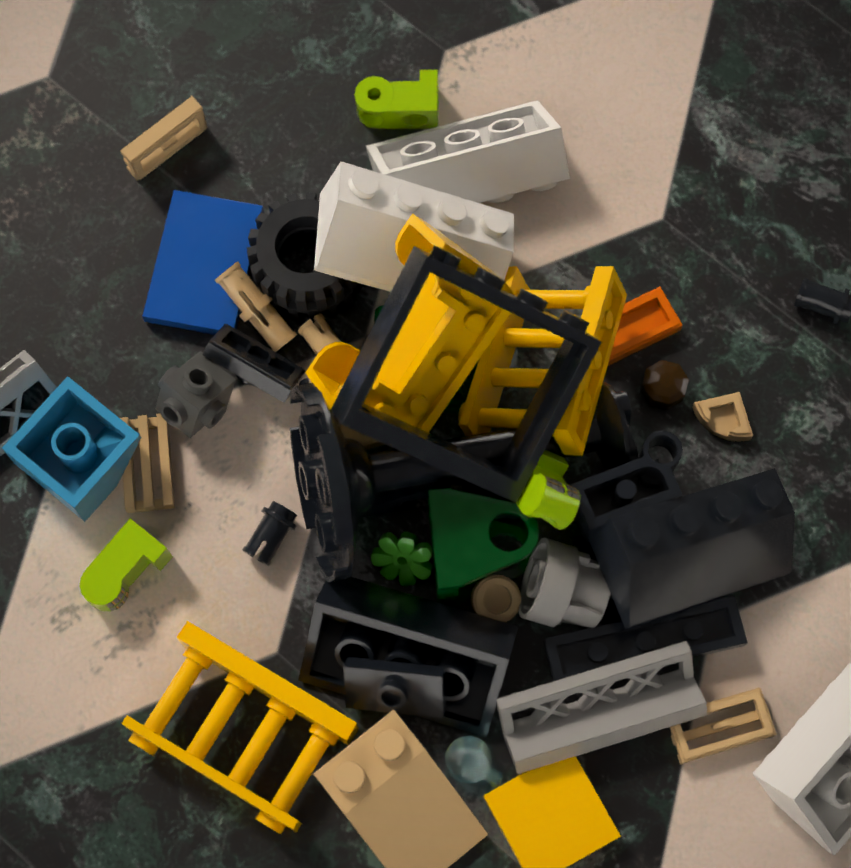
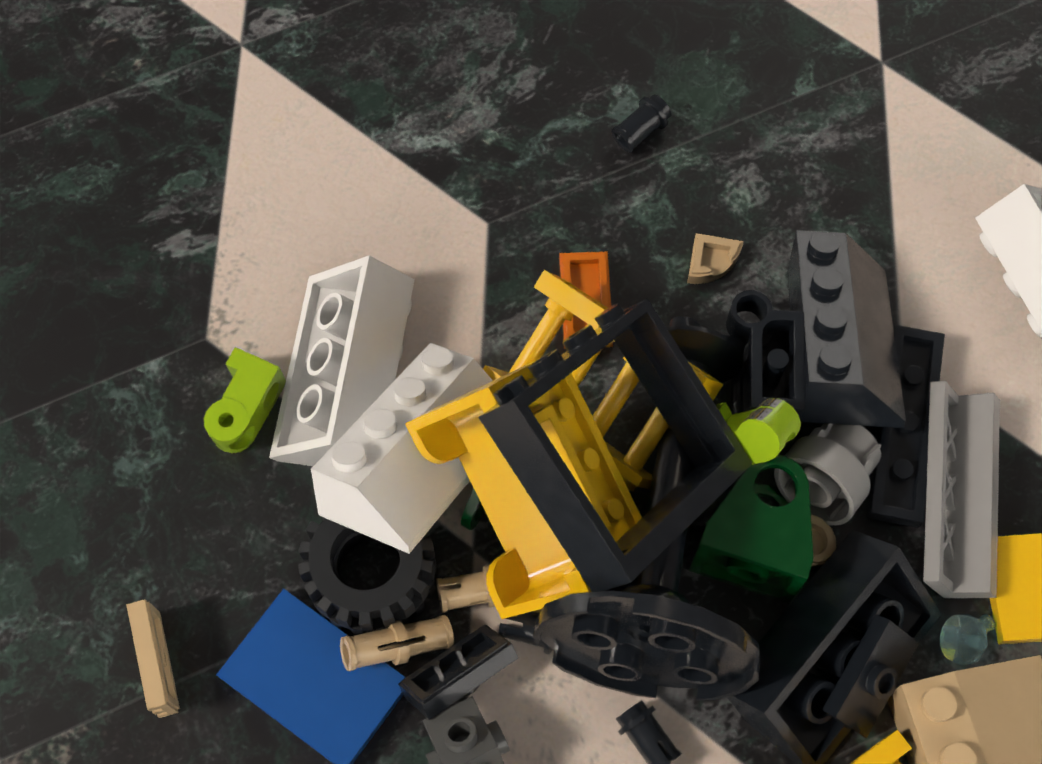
camera: 65 degrees left, 5 degrees down
bright green plant [371,532,433,586] -> none
dark brown tile [640,360,689,410] -> none
tan tile [670,687,777,765] -> none

